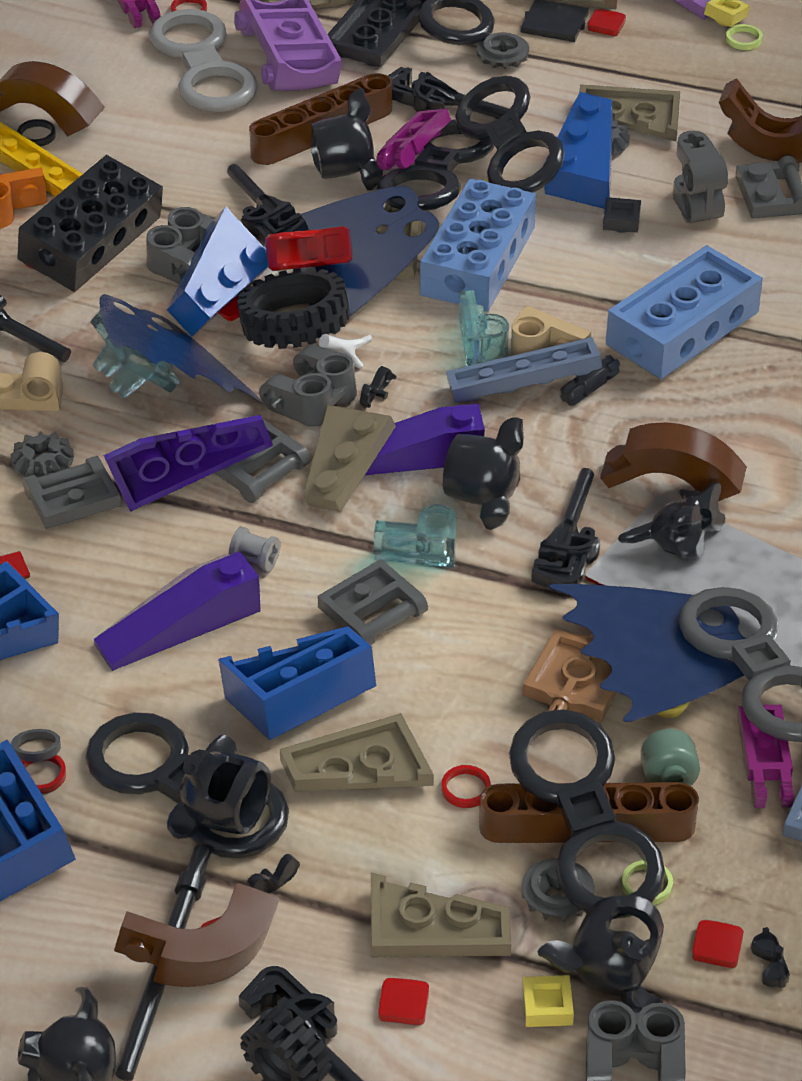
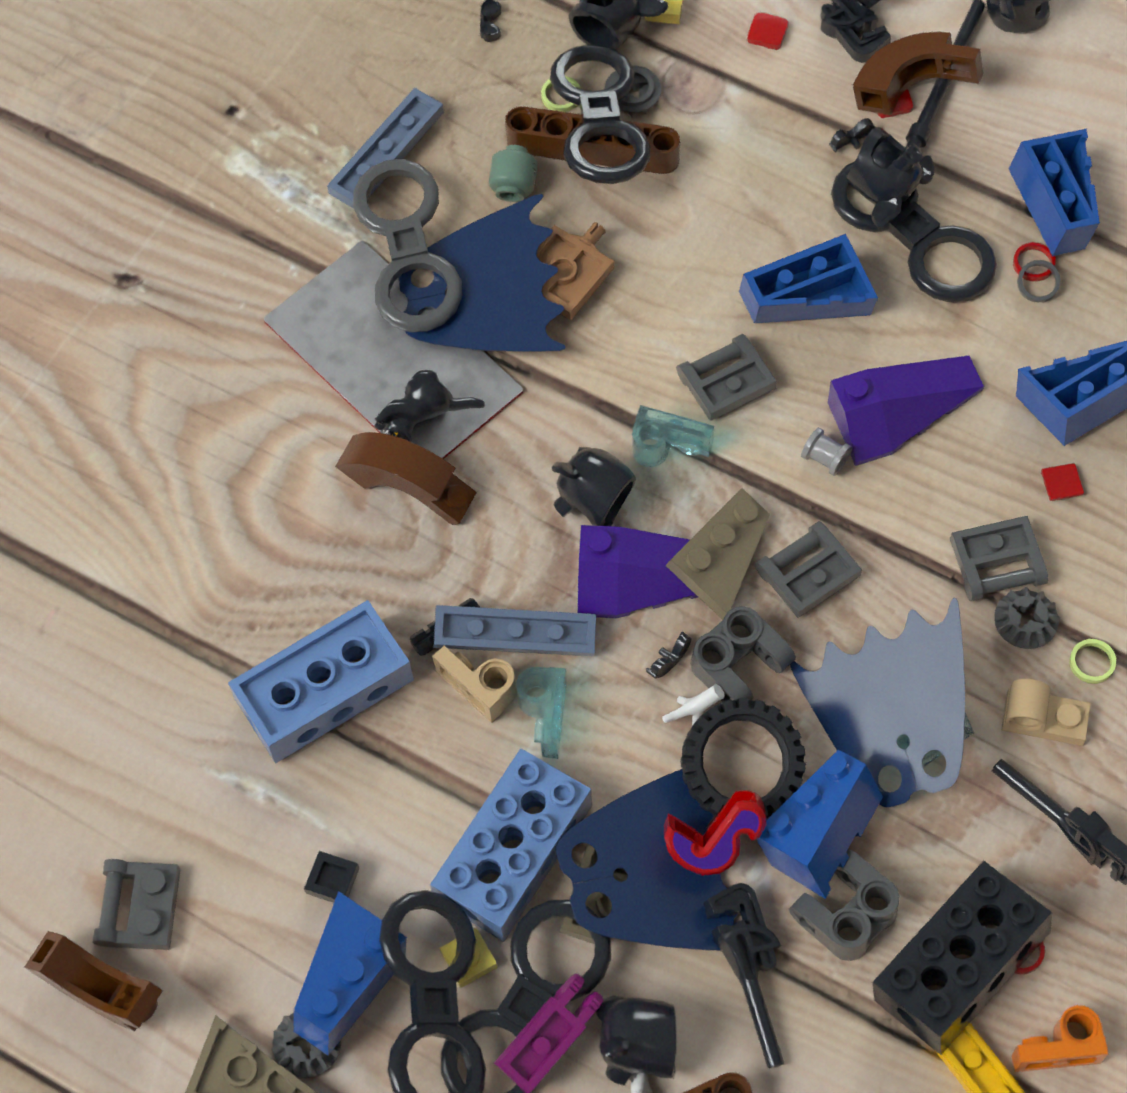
camera: 165 degrees left, 20 degrees up
dark purple wedge [103,415,273,512] -> none
dark tan wing [280,713,434,791] -> none
dark tan wing [371,872,511,957] -> none
red piece [441,765,491,808] -> none
black piece [531,468,600,594] -> none
dark grey piece [673,131,728,223] -> none
red piece [692,920,744,968] -> none
magenta hinge [737,704,794,808] -> none

